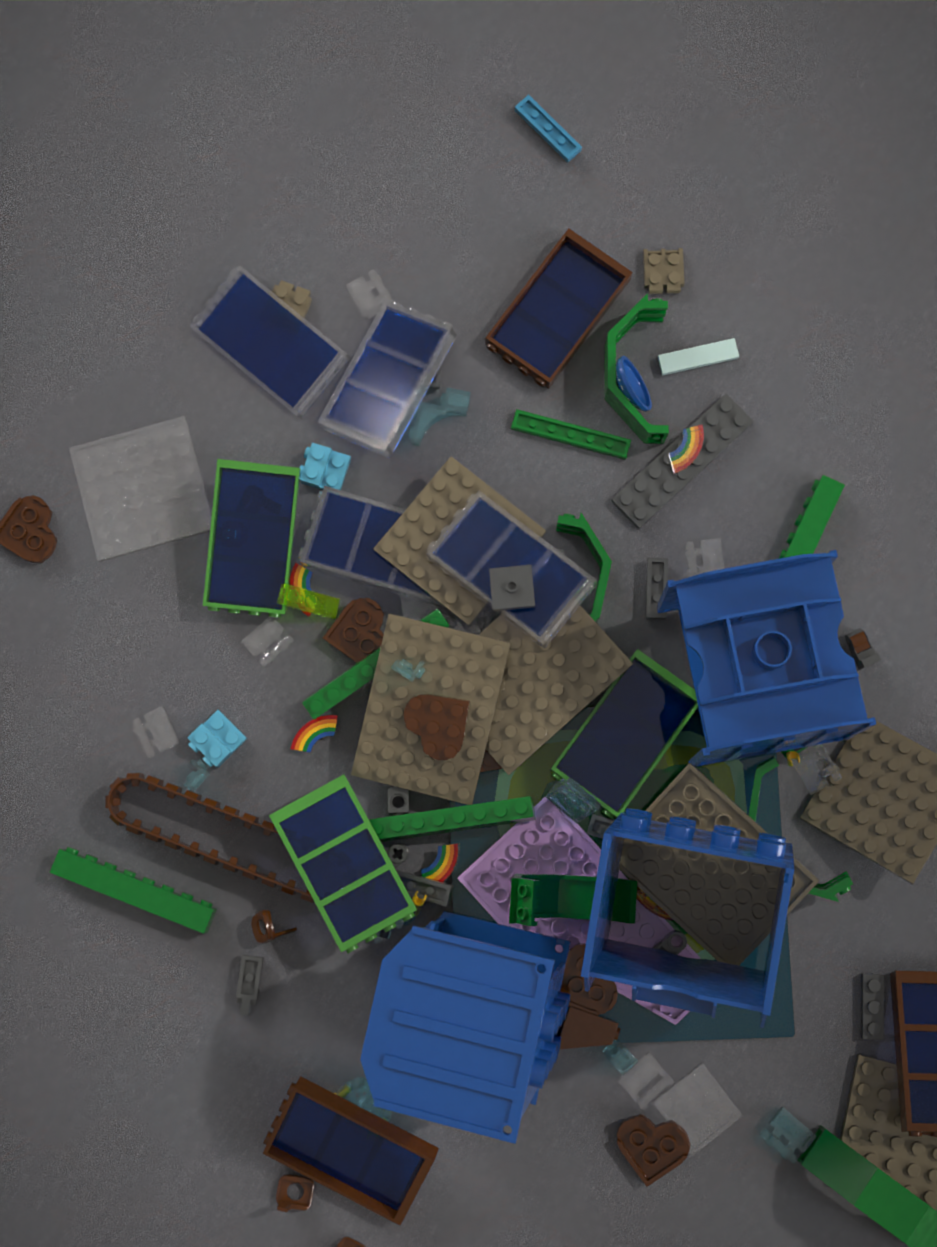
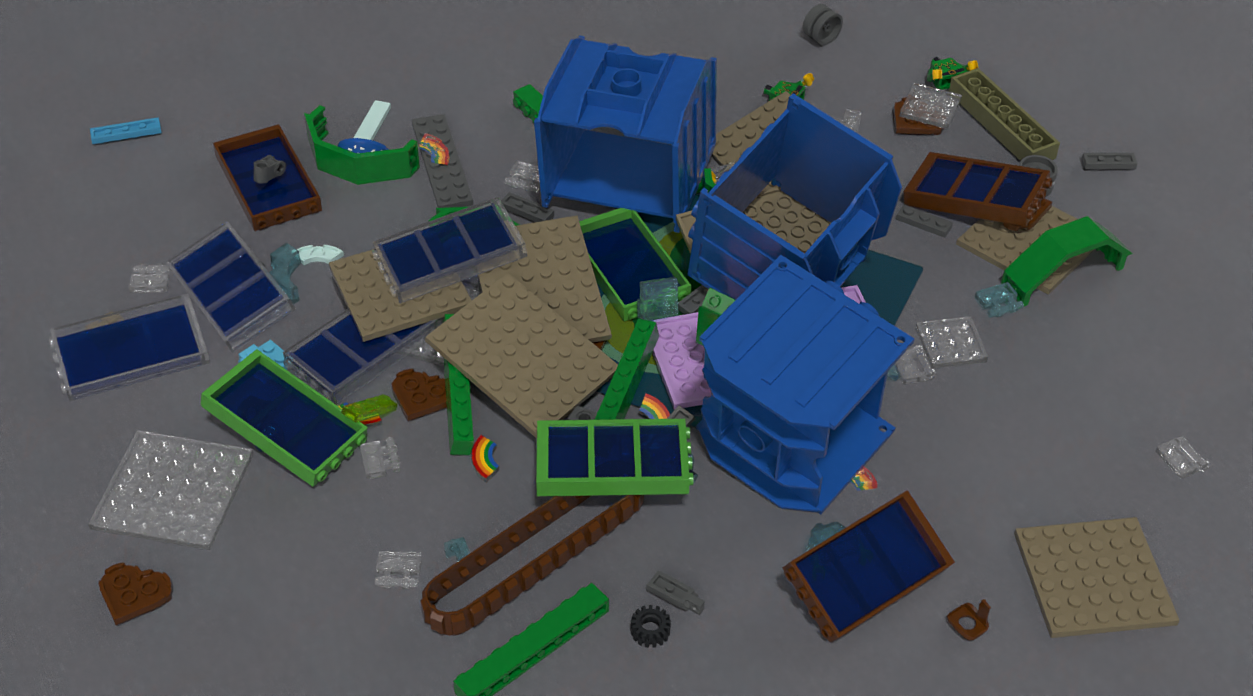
camera: 65 degrees left, 35 degrees down
medium azure plate [187,710,248,768] -> none
reddish brown piece [251,910,297,943] -> none
reddish brown piece [276,1175,314,1213] -> none
clear light blue bracket [391,659,426,682] -> none
reddish brown plate [404,694,470,760] -> none
dark grey plate [489,565,535,611] -> none
green tile [511,409,631,460] -> none
reddish brown plate [617,1114,691,1187] -> none
dark tan plate [643,248,684,294] -> none
none -> dark grey piece [254,155,286,183]
none -> light aqua tile [292,245,344,265]
none -> black tyre [631,605,671,648]

